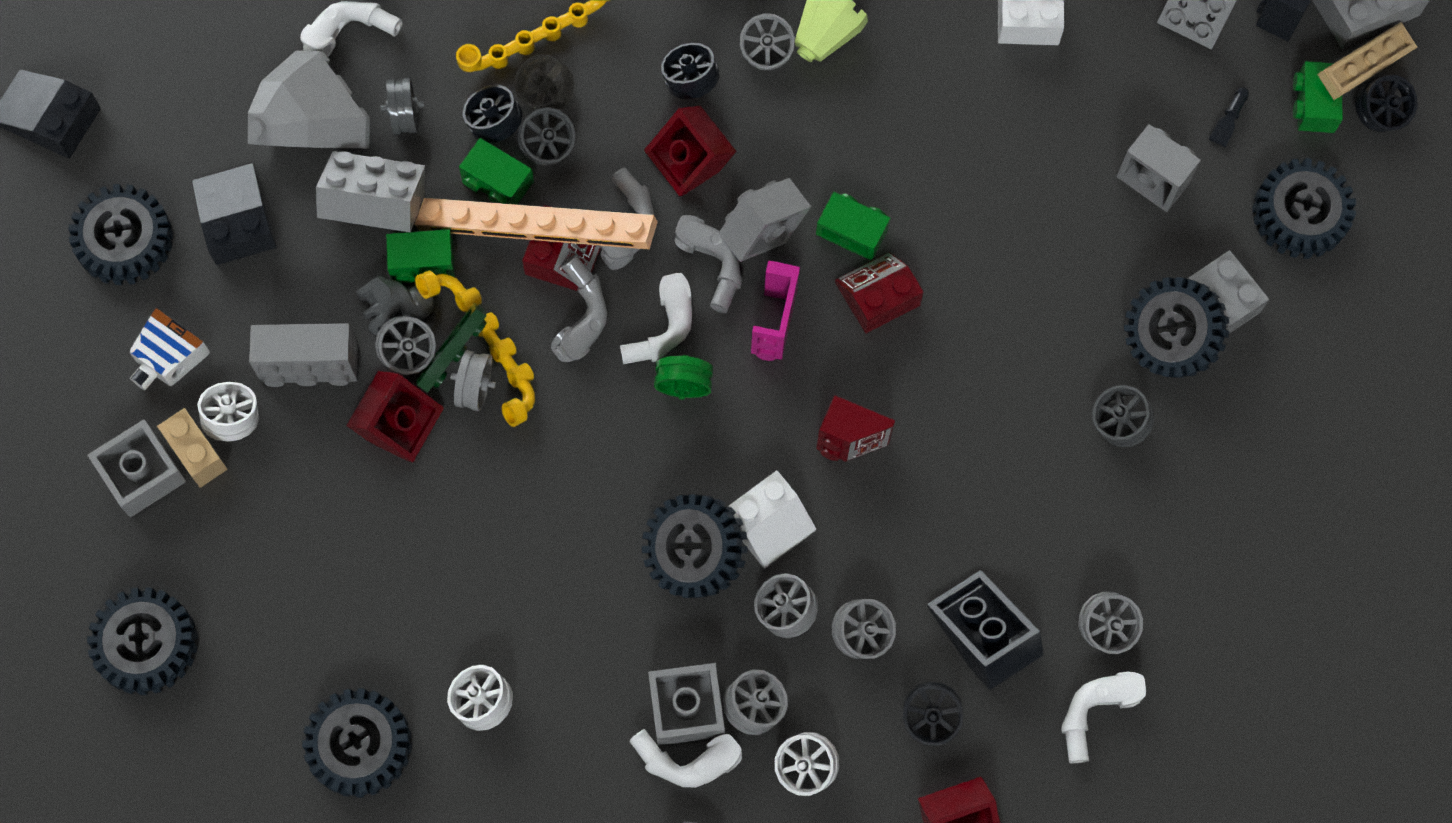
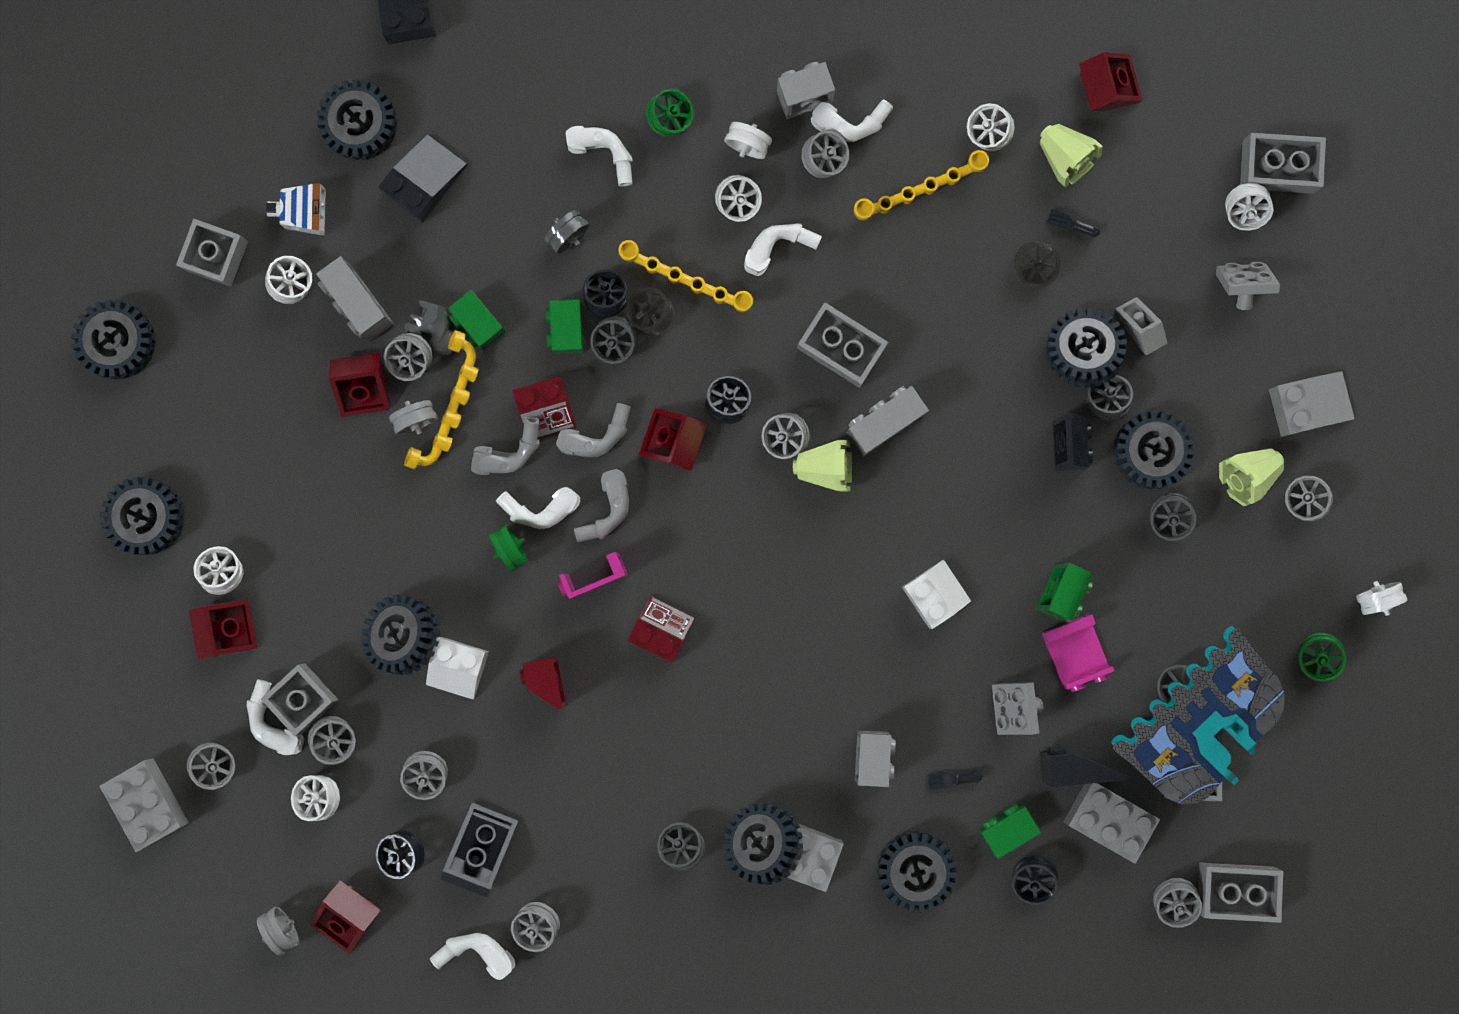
camera: 60 degrees right, 15 degrees up
tan brick [157,408,228,488] -> none
light grey brick [248,50,370,149] -> none
light grey brick [316,151,425,232] -> none
light nougat plate [415,198,658,249] -> none
dark green plate [416,303,487,393] -> none
light grey brick [719,178,811,262] -> none
light grey wheel [754,573,818,638] -> none
green brick [816,192,890,261] -> none
tan tile [1317,22,1418,100] -> none
none -> dark red slope [189,599,257,660]

